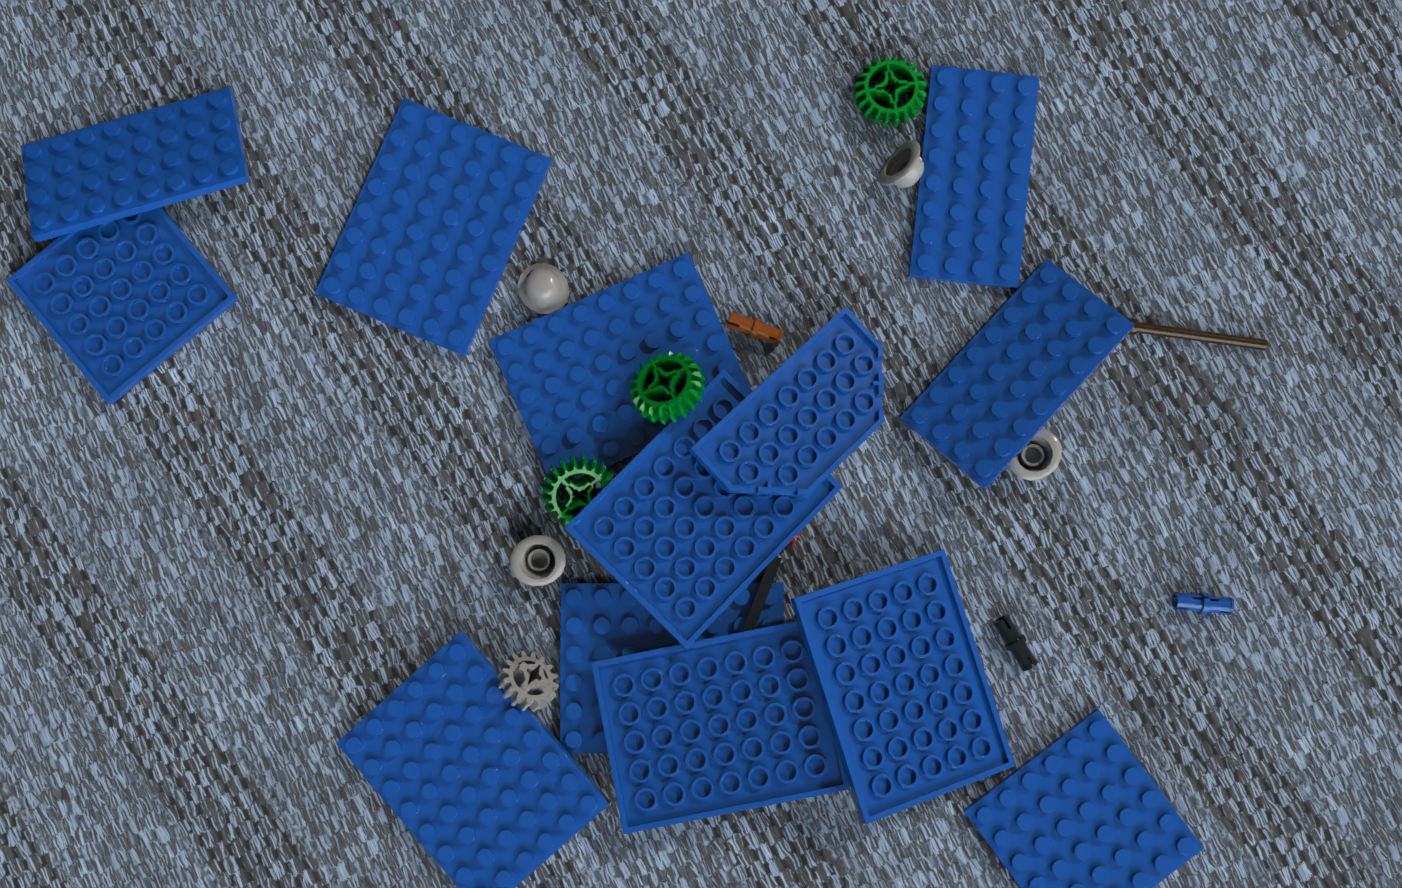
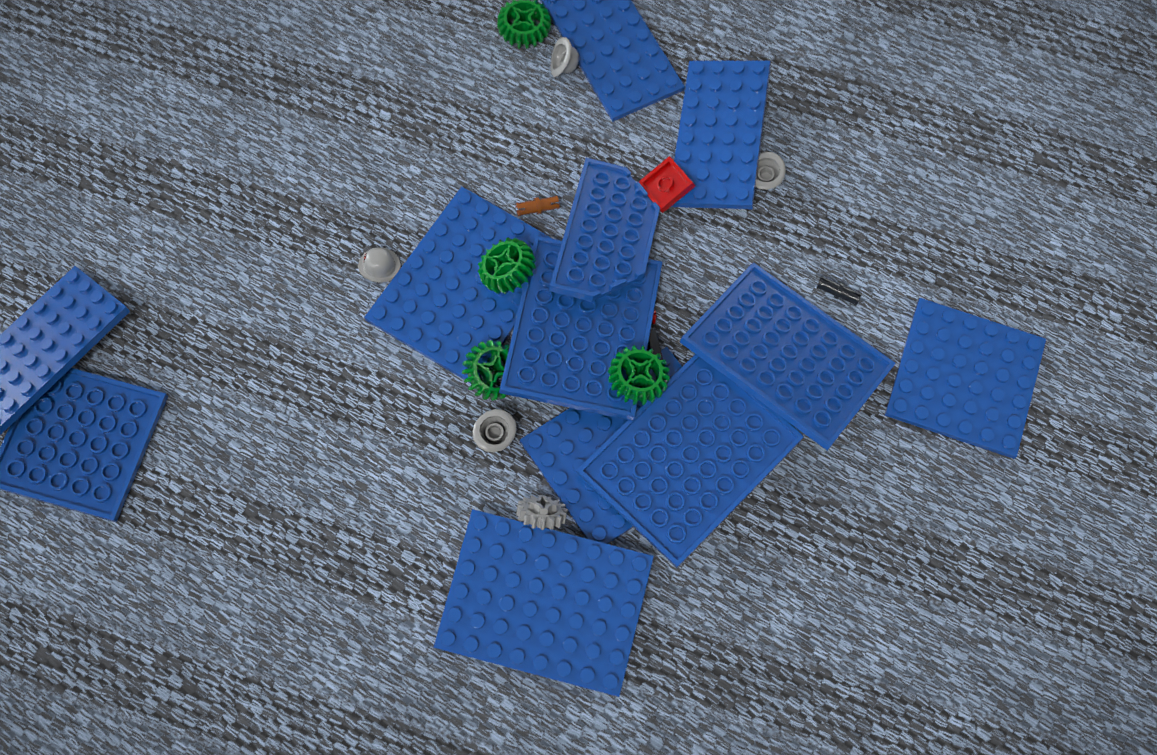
camera: 40 degrees left, 15 degrees down
blue plate [315,98,553,357] -> none
dark brown bar [1126,317,1268,351] -> none
blue pin [1172,592,1234,615] -> none
none -> green gear [608,345,670,406]
none -> red tile [639,156,695,213]

